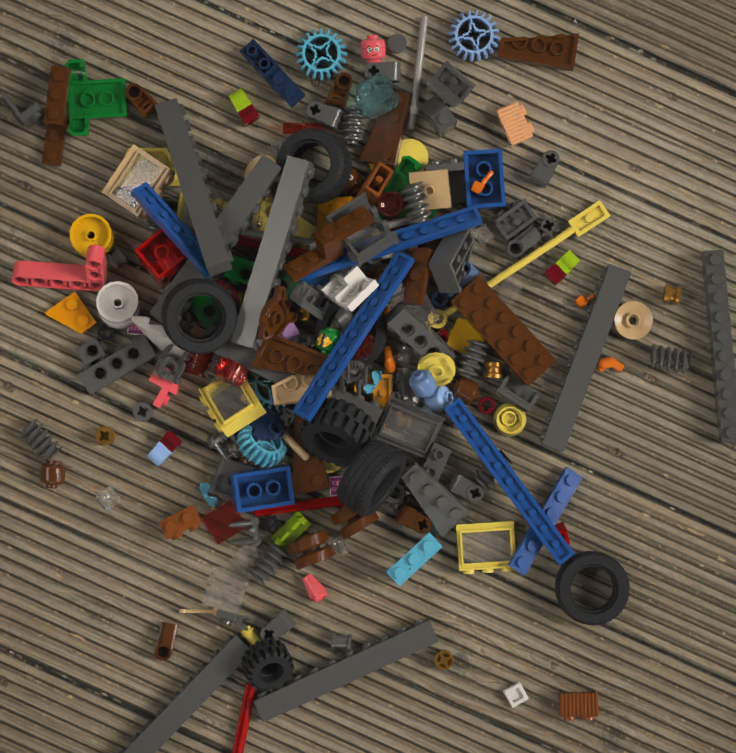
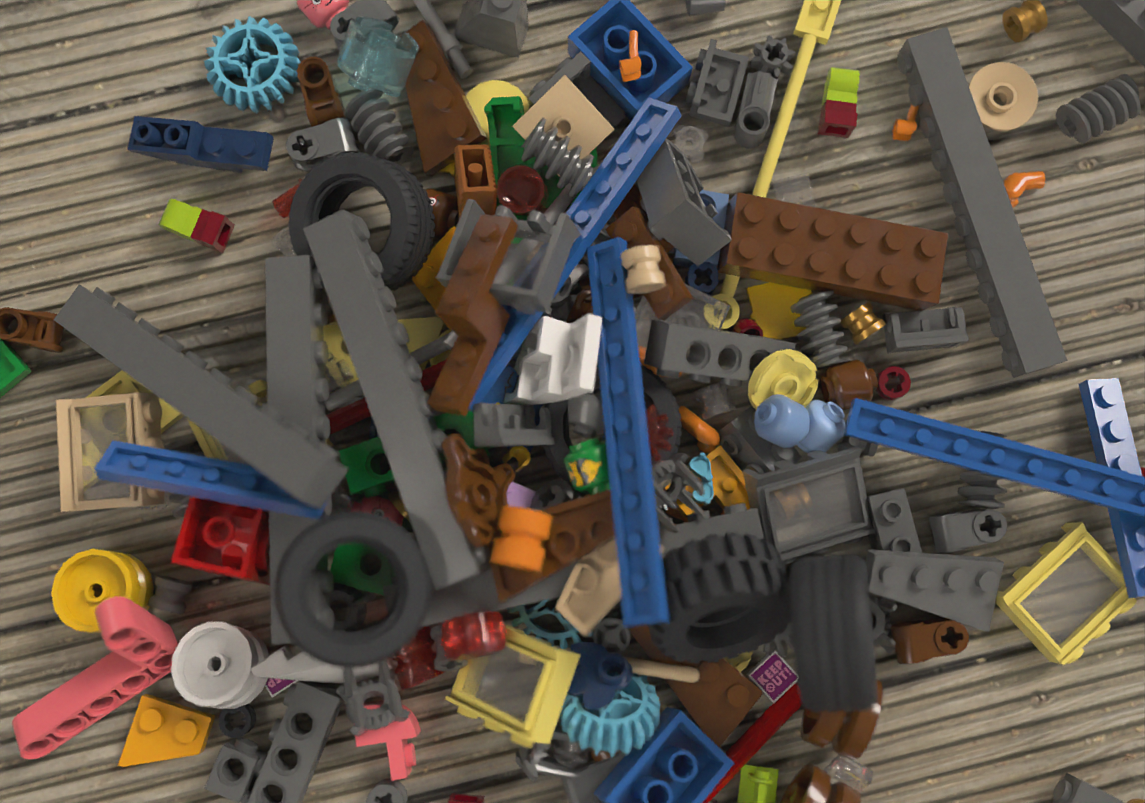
camera: 40 degrees left, 5 degrees down
medium azure window [386,531,443,587] -> none
light yellow hat [493,403,526,436] -> none
none -> orange wheel [490,506,553,572]
none -> tan wheel [621,245,665,294]

